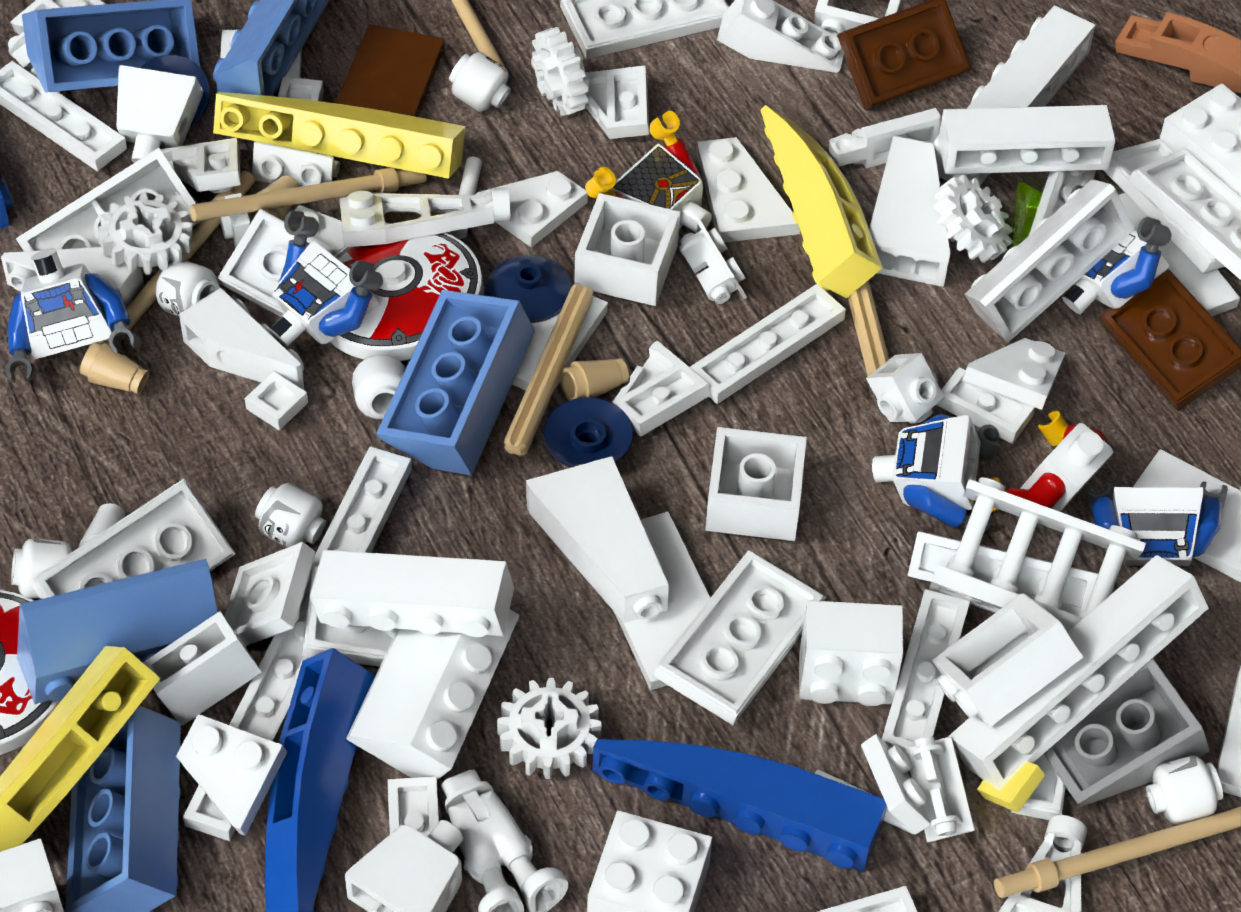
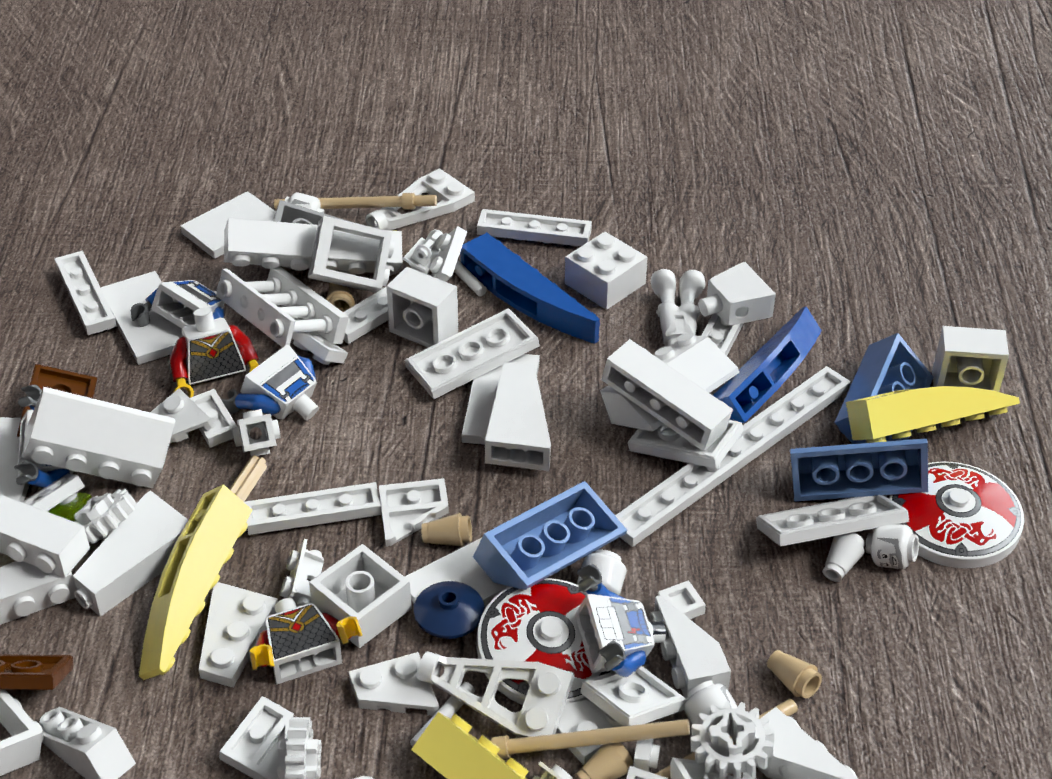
camera: 150 degrees left, 10 degrees down
torso [5,249,141,383] -> none
white brick [143,611,262,726] -> none
white wing [176,714,287,836] -> none
white plate [224,542,316,646] -> none
white head [255,483,326,548] -> none
white gear [497,678,602,779] -> none
tan axle [504,283,593,457] -> none
dark blue dish [544,397,633,468] -> none
white brick [705,427,807,541] -> none
white hinge [829,108,941,168] -> none

